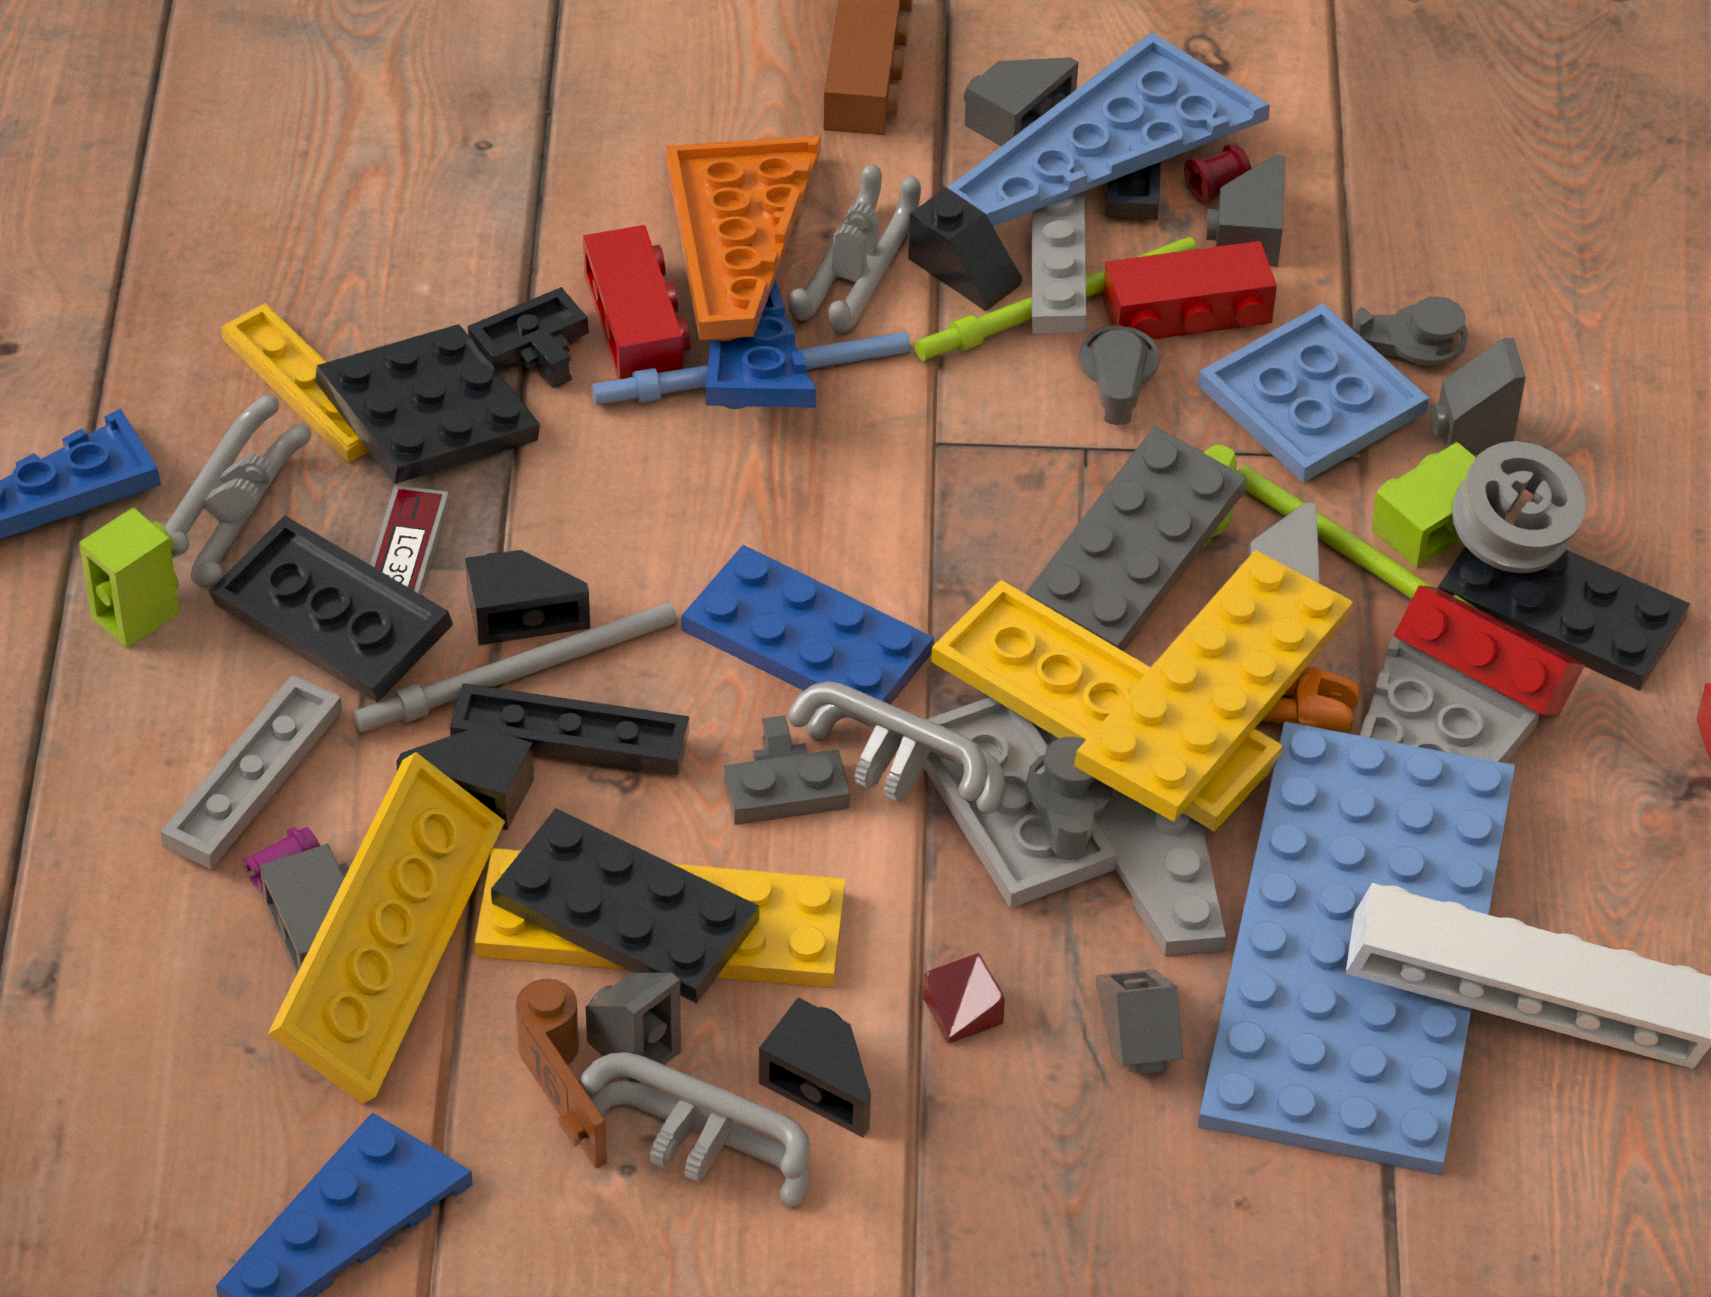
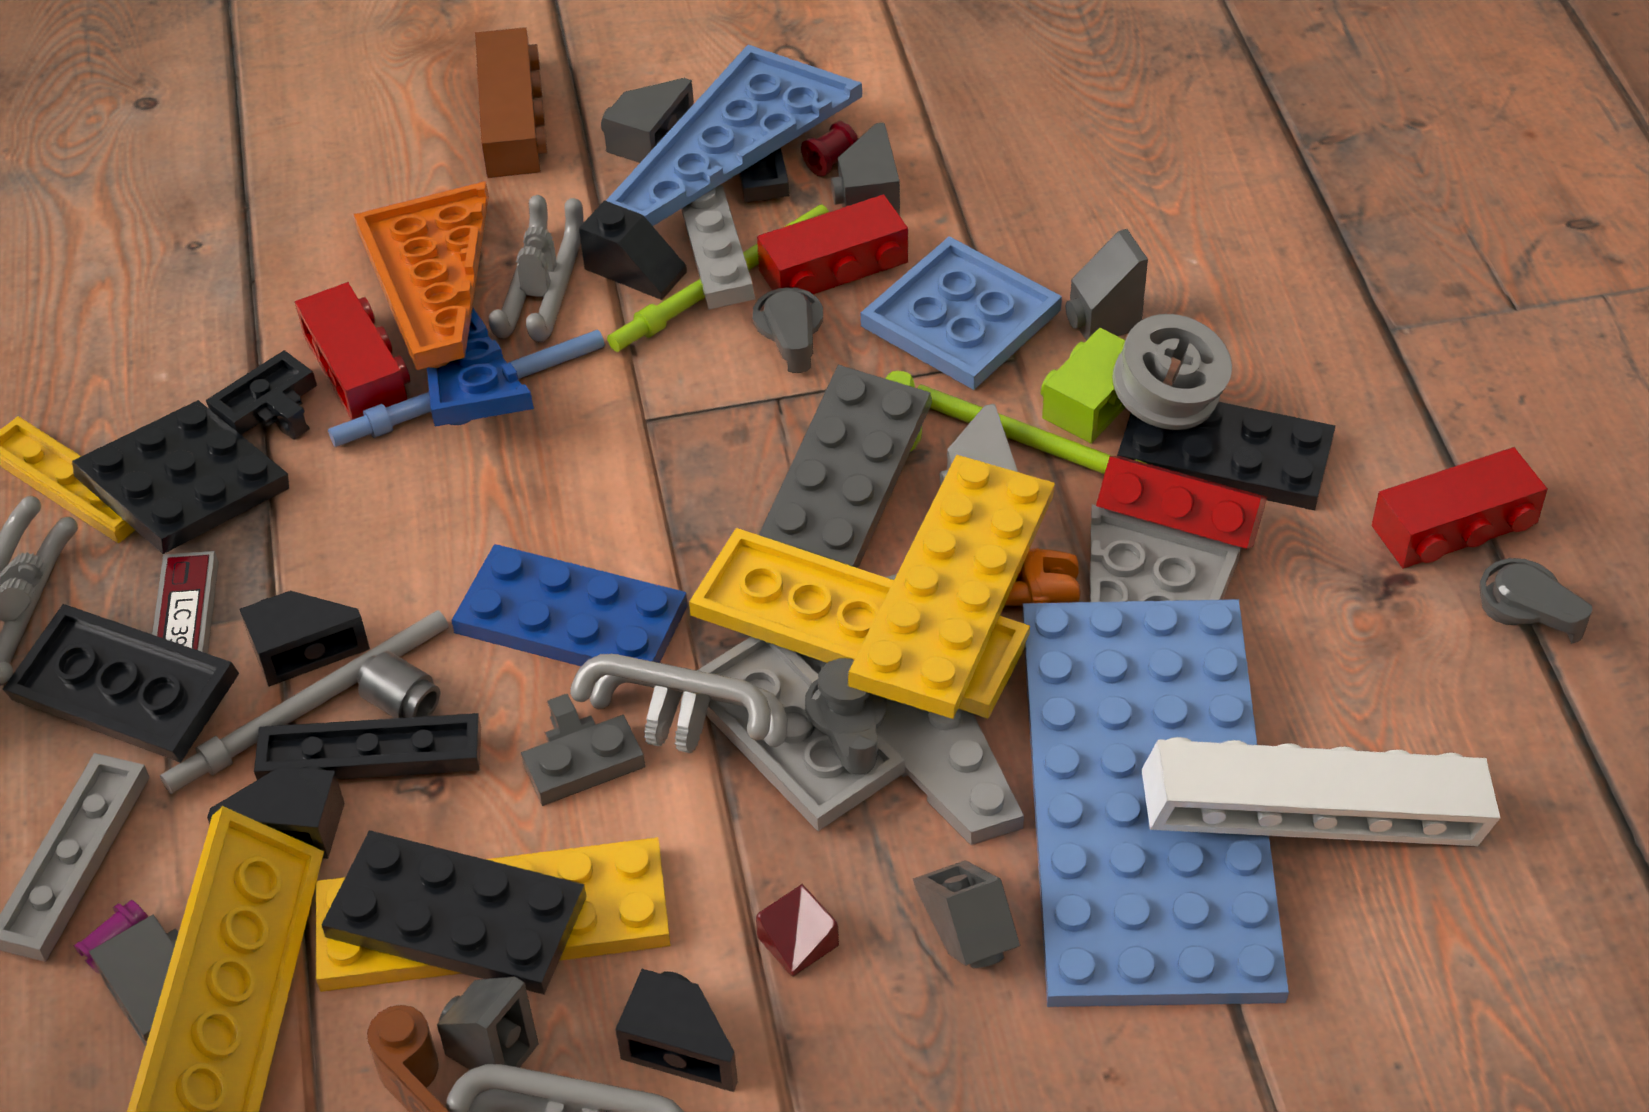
camera: 10 degrees left, 0 degrees up
dark grey piece [1354,297,1468,366] -> none
none -> flat silver brick [357,651,441,718]

